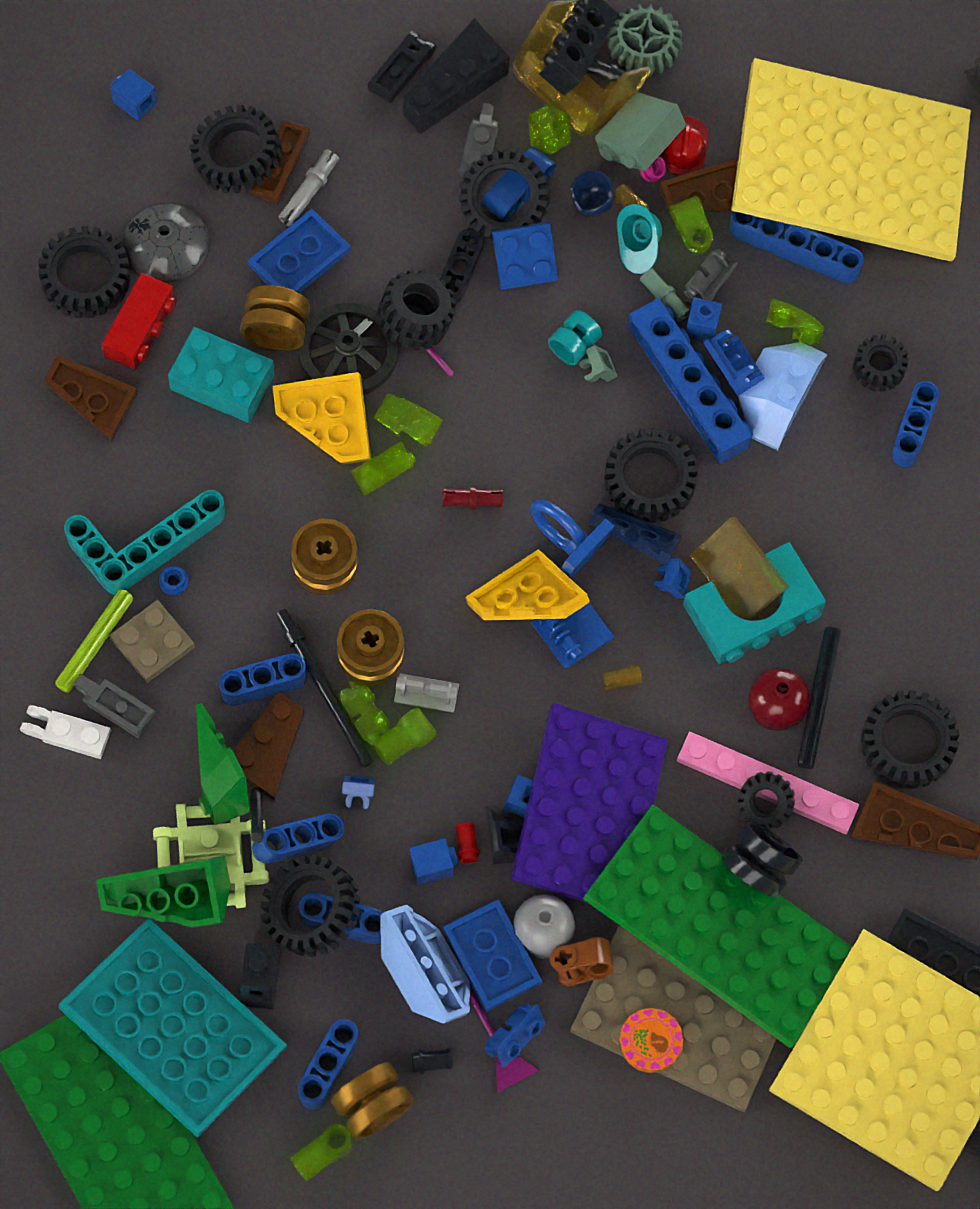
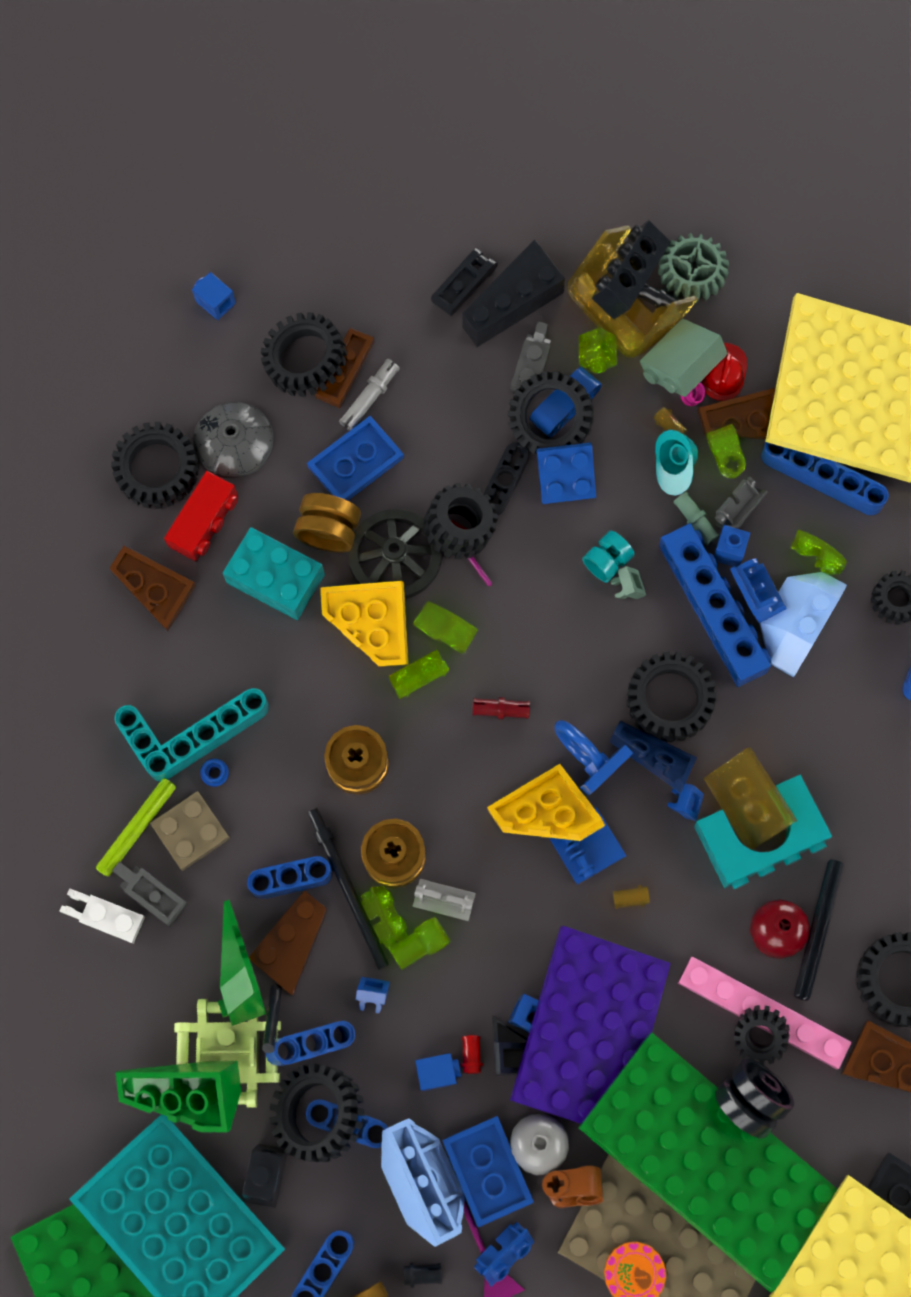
camera: 10 degrees right, 5 degrees up
dark blue hair [570,170,615,217] -> none

